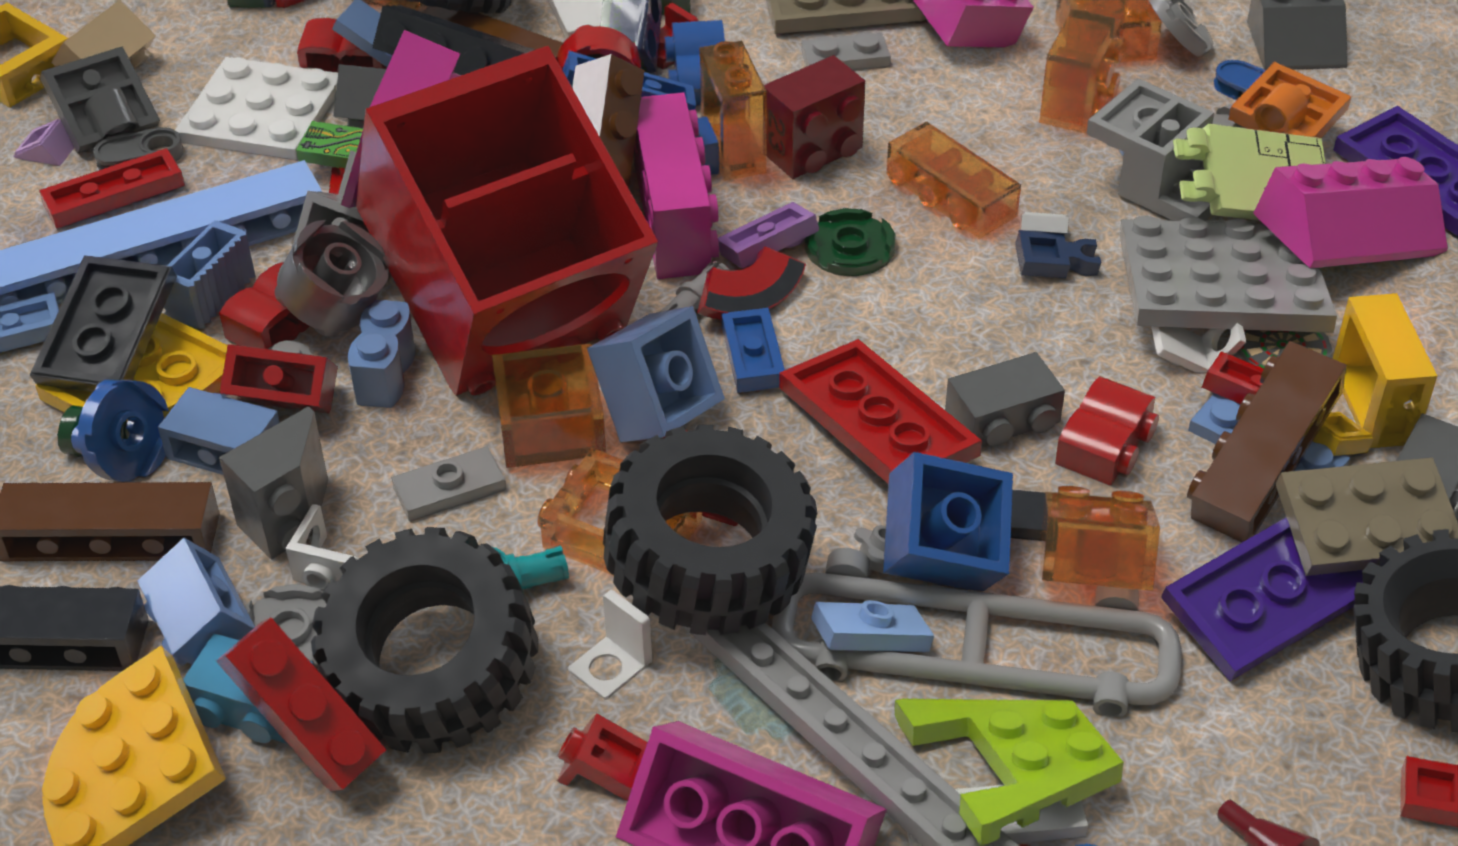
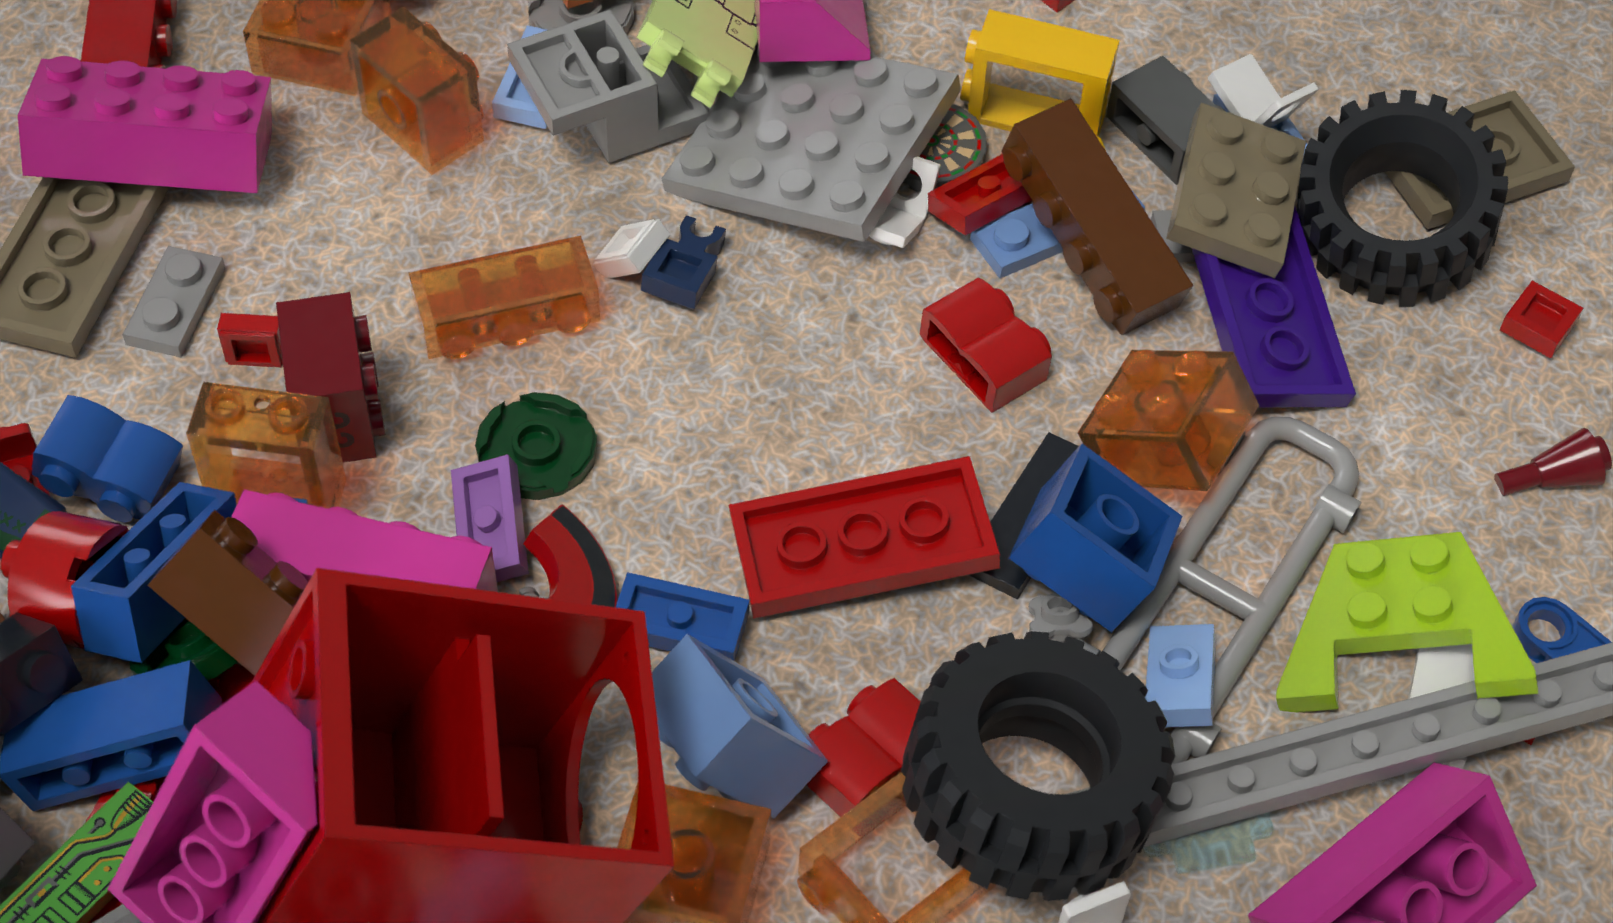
camera: 70 degrees left, 10 degrees up
dark grey brick [945,352,1065,447] -> none

